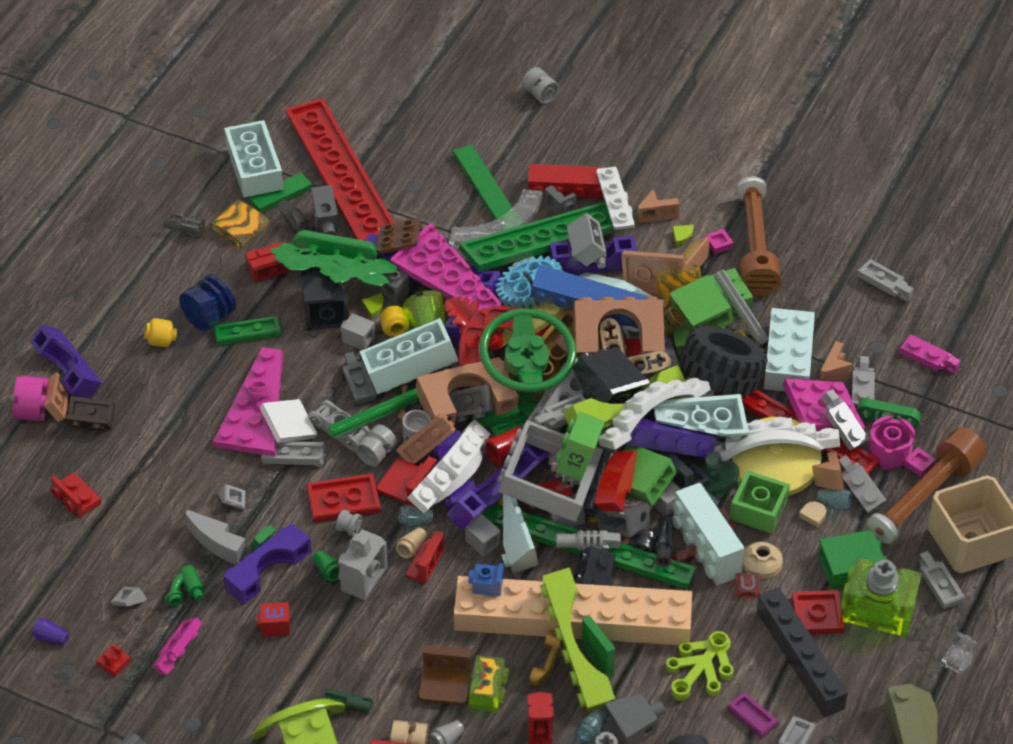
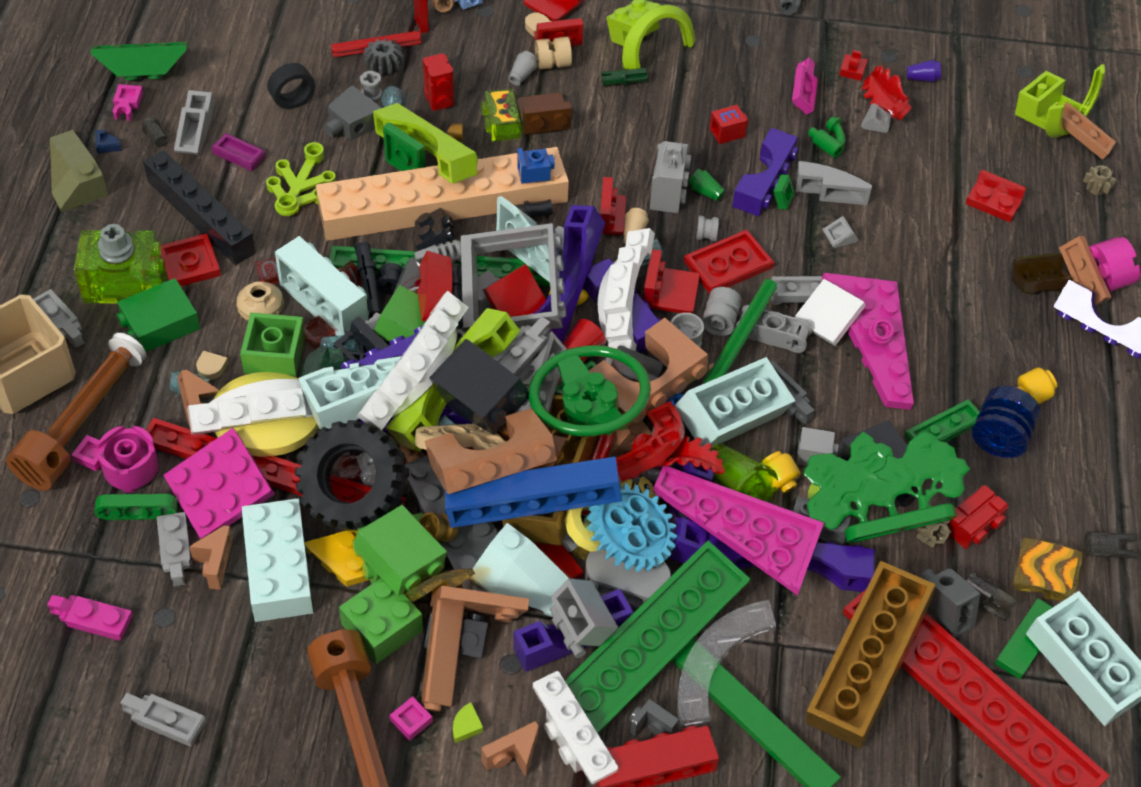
camera: 160 degrees right, 5 degrees up
reddish brown bracket [377,218,424,254] -> none
nougat hinge [396,413,455,464] -> none
bright green brick [555,411,605,481] -> none
light grey axle [713,269,769,345] -> none
light grey hinge [820,389,869,451] -> none
light grey hinge [839,455,887,515] -> none
clear bracket [941,632,978,675] -> none
none -> pearl gold brick [806,561,935,749]
none -> red plant [862,65,912,121]

